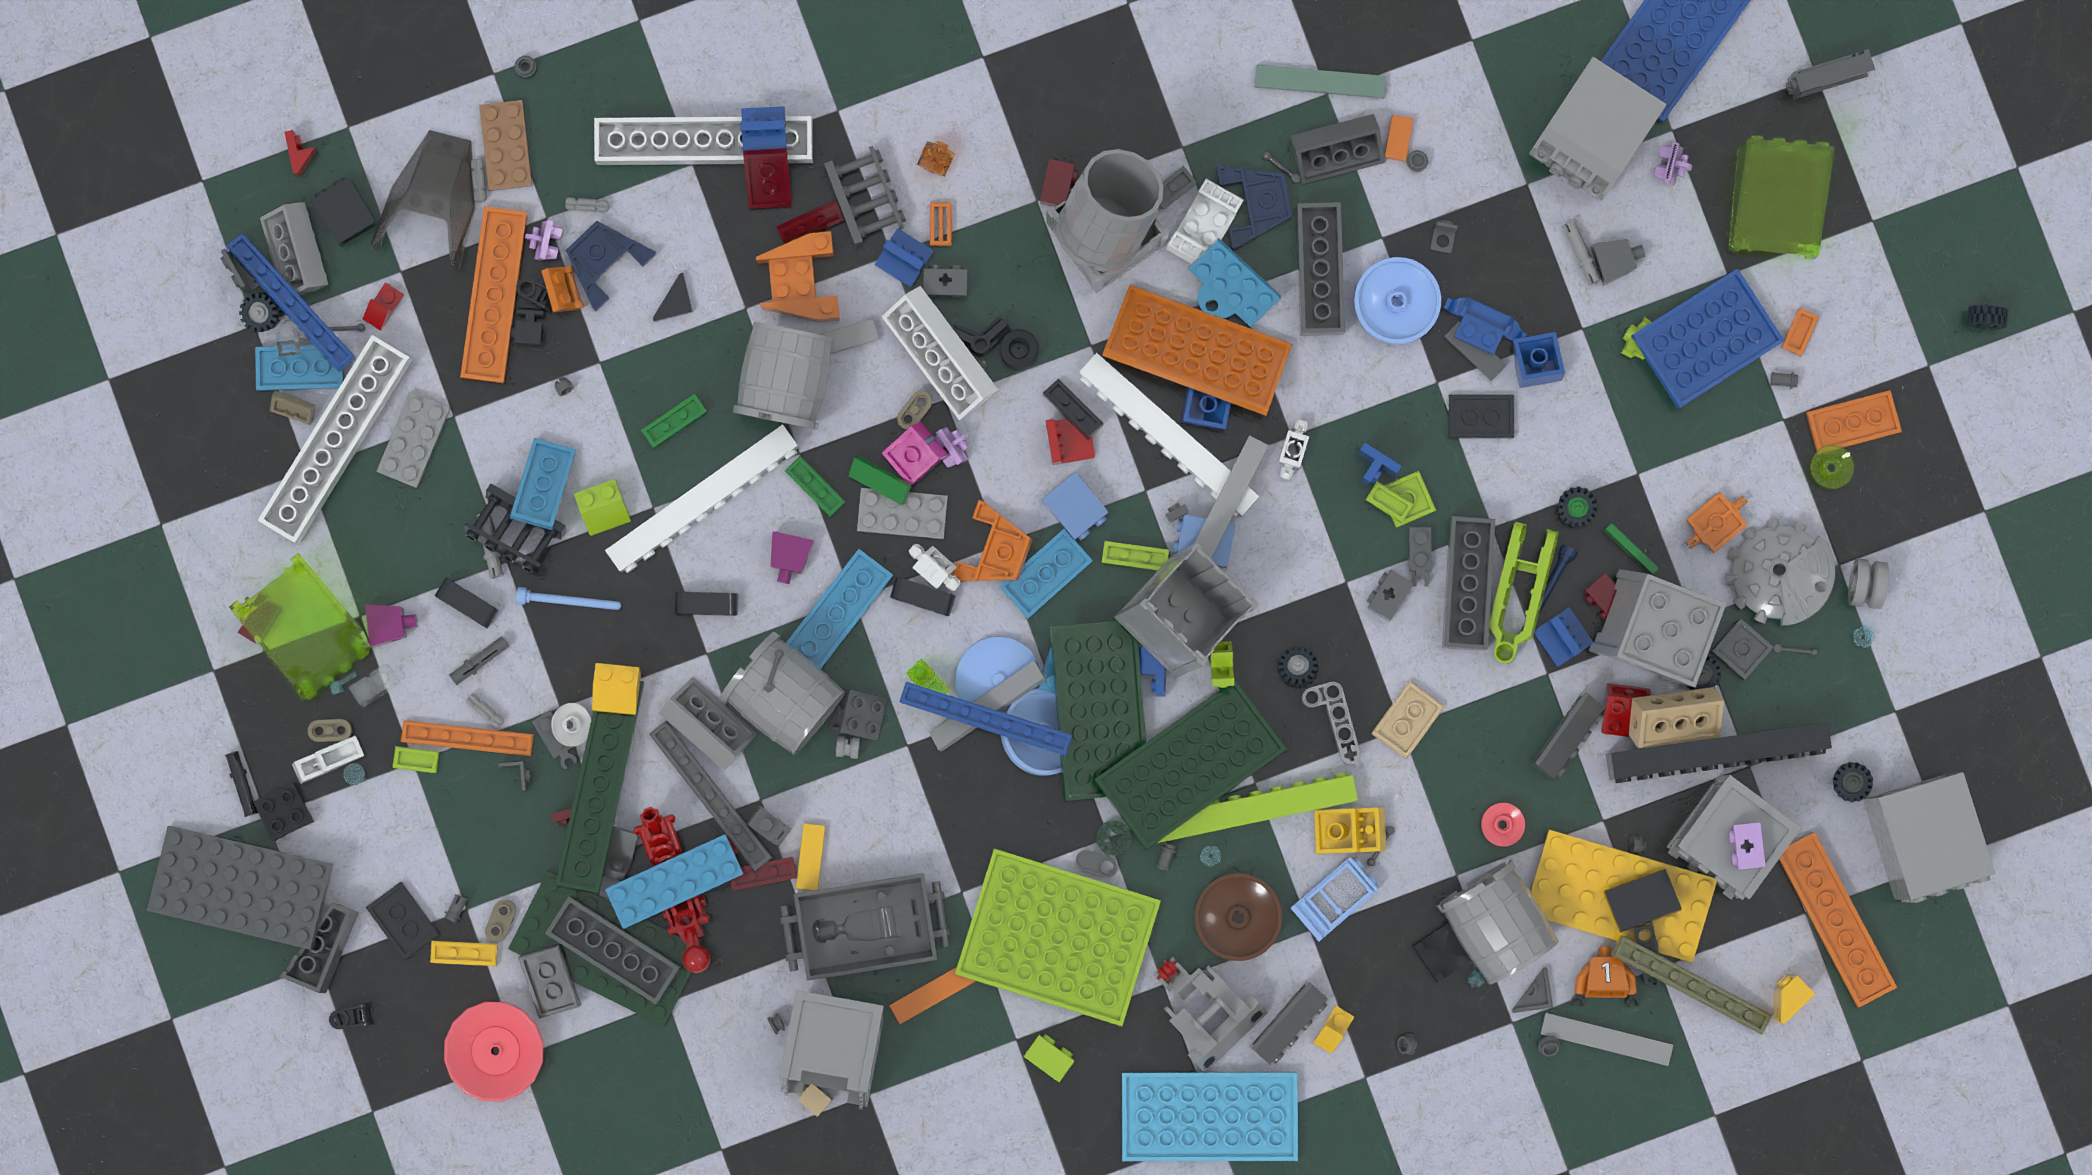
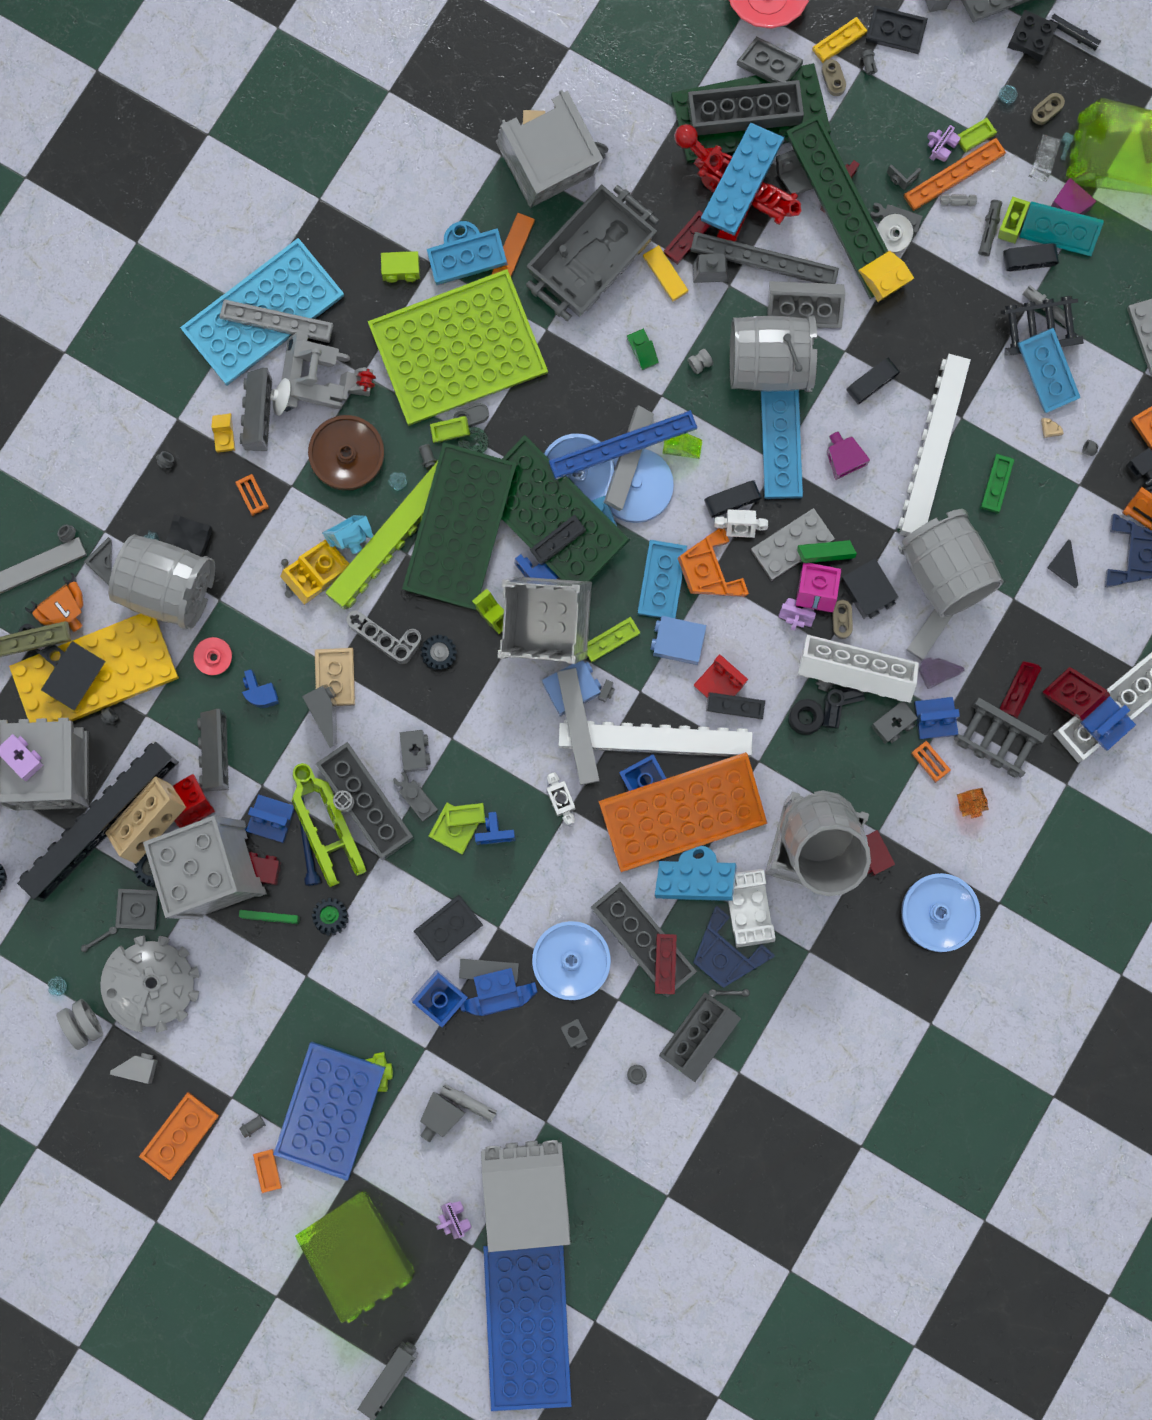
camera: 140 degrees right, 5 degrees down
white slope [292,736,364,784] -> none
light blue piece [516,586,621,610] -> none
lime slope [574,479,631,536] -> none
orange wedge [756,231,840,323] -> none
green tile [785,456,846,517] -> none
dark grey bracket [828,688,887,741] -> none
dark grey plate [1160,165,1197,210] -> none
sand green tile [1255,65,1386,99] -> none
door [1290,857,1379,941] -> none
orange tile [1384,115,1413,162] -> none
orange plate [1685,492,1748,553] -> none
clear neon green dish [1810,445,1854,489] -> none
black wheel [1967,304,2008,330] -> none
none -> light grey slope [110,1053,158,1084]
none -> light grey tile [219,299,334,343]
none -> orange tile [235,474,269,516]
none -> blue brick [242,669,280,708]
none -> white dish [270,378,290,416]
none -> dark grey slope [302,684,337,748]
none -> medium azure brick [322,515,373,554]
none -> light grey wheel [333,790,354,812]
none -> dark azure plate [427,221,508,285]
none -> lime tile [430,416,470,443]
none -> black tile [530,515,587,565]
none -> green slope [627,328,659,370]
none -> dark red plate [655,934,677,994]
none -> black brick [840,559,899,619]
none -> light blue dish [901,873,980,952]
none -> clear purple slope [918,657,965,689]
none -> lavender hips [927,125,961,162]
none -> lime brick [998,196,1030,244]
none -> teal plate [1019,201,1104,256]
none -> tan tile [1041,418,1064,438]

